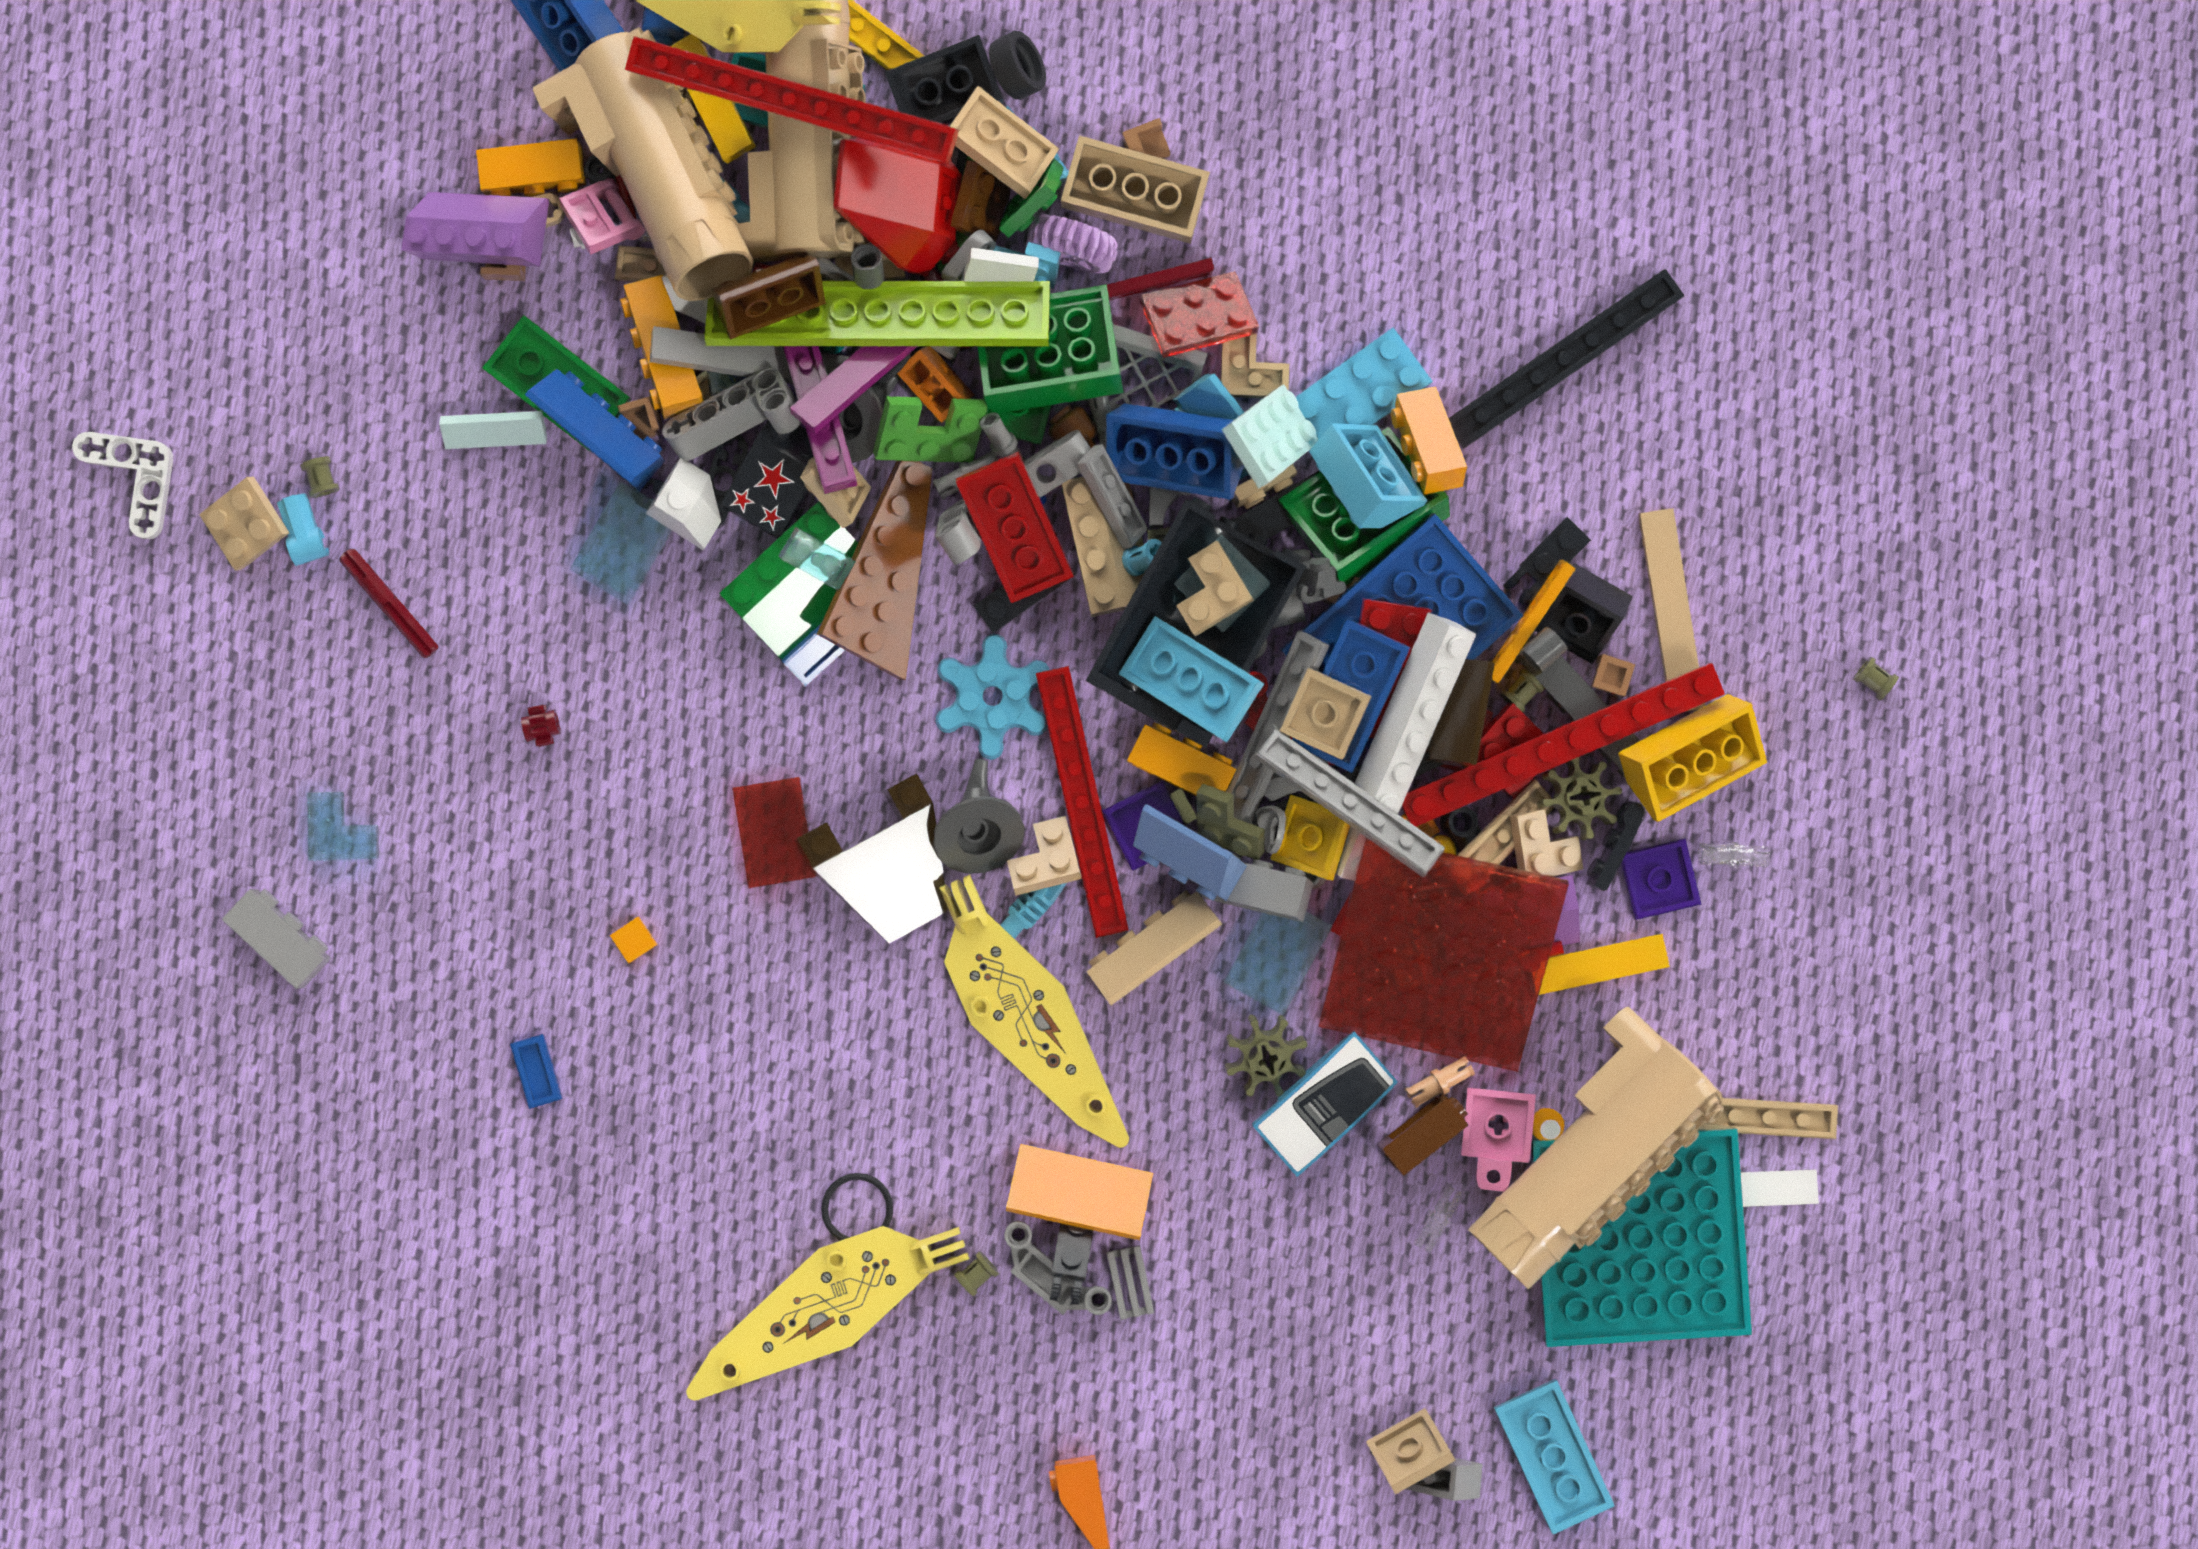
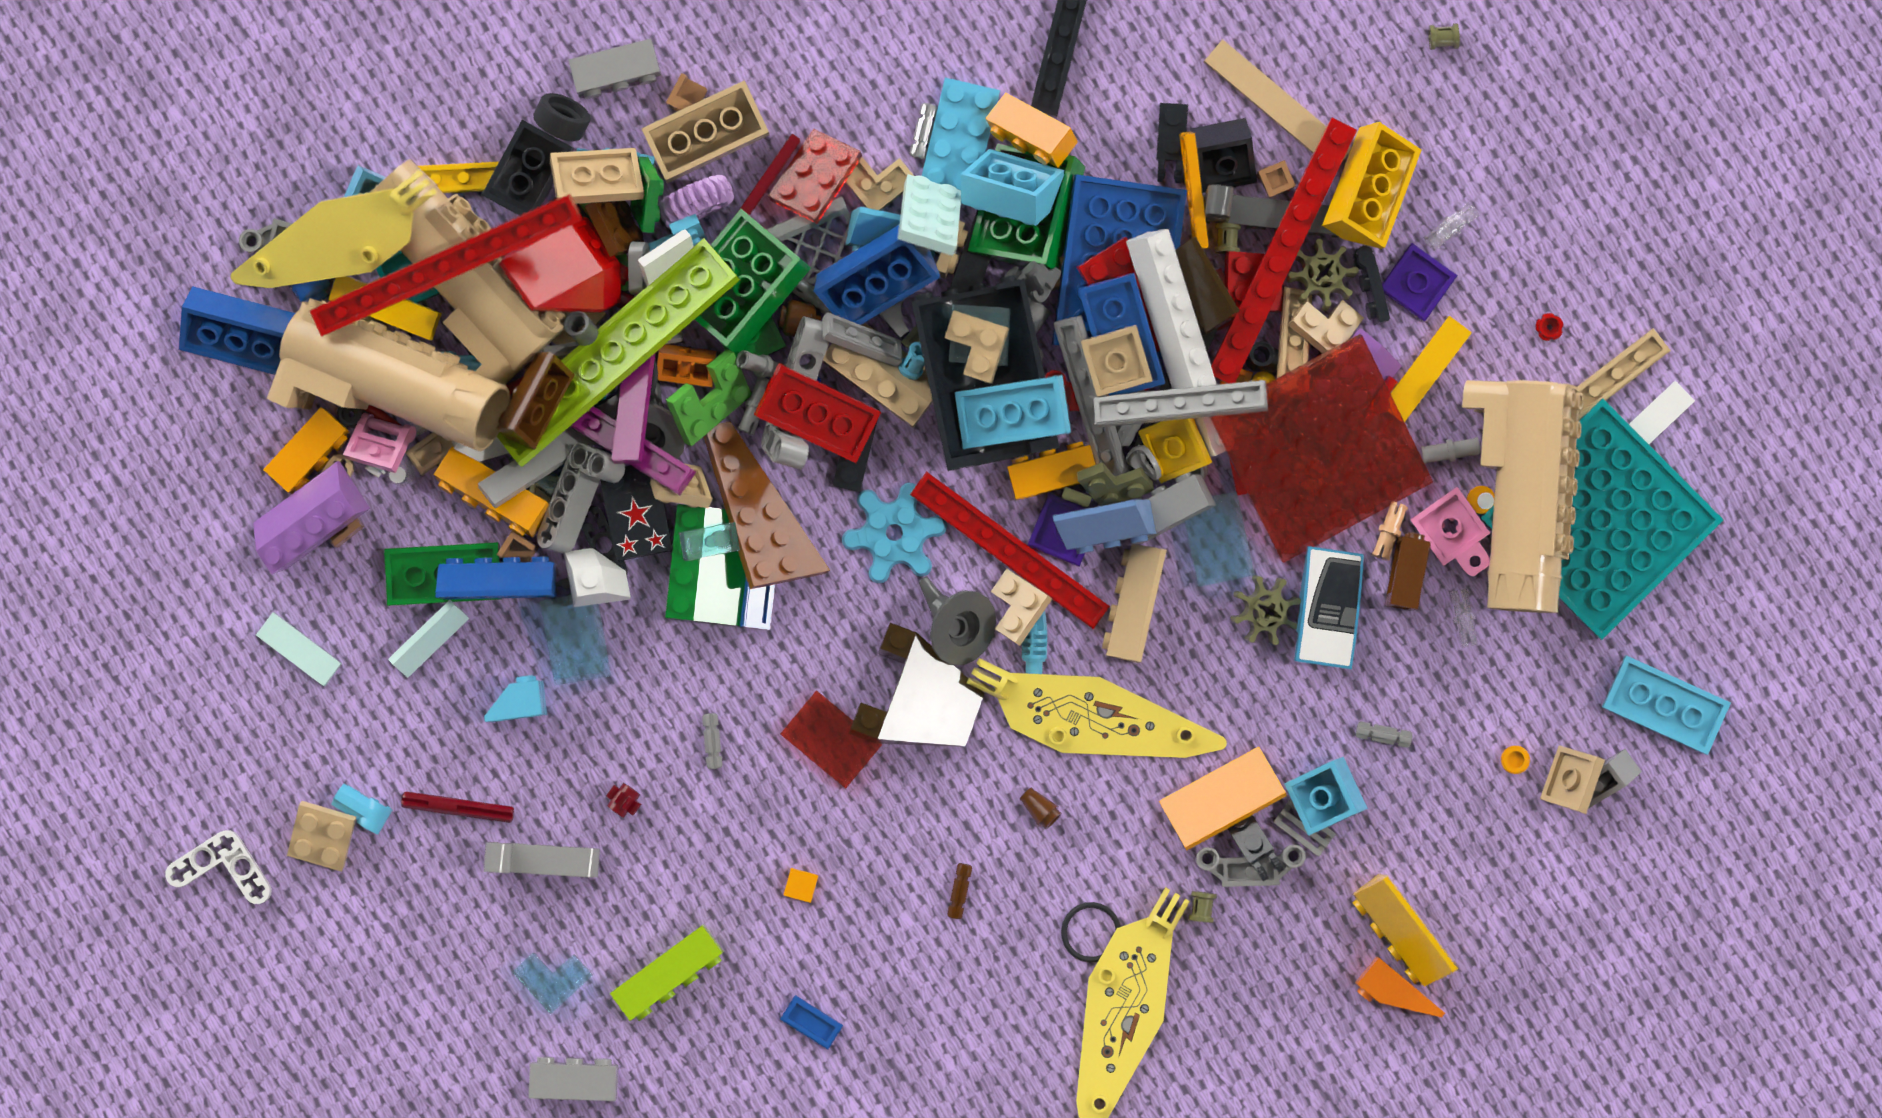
camera: 30 degrees left, 0 degrees up
olive bush [300,456,340,498] -> none
none -> light aqua tile [256,612,342,686]
none -> clear tile [386,458,416,486]
none -> medium azure slope [484,675,548,722]
none -> light grey beam [484,842,600,877]
none -> light grey brick [569,39,661,99]
none -> lime brick [610,924,724,1021]
none -> light grey axle [702,713,722,769]
none -> light grey axle [910,103,937,159]
none -> reddish brown axle [947,863,972,919]
none -> reddish brown cone [1020,787,1062,830]
none -> medium azure slope [1284,757,1368,836]
none -> yellow slope [1352,873,1458,987]
none -> light grey axle [1356,721,1412,748]
none -> light grey pin [1421,437,1481,464]
none -> light orange tile [1501,746,1530,774]
none -> red plate [1535,313,1564,341]

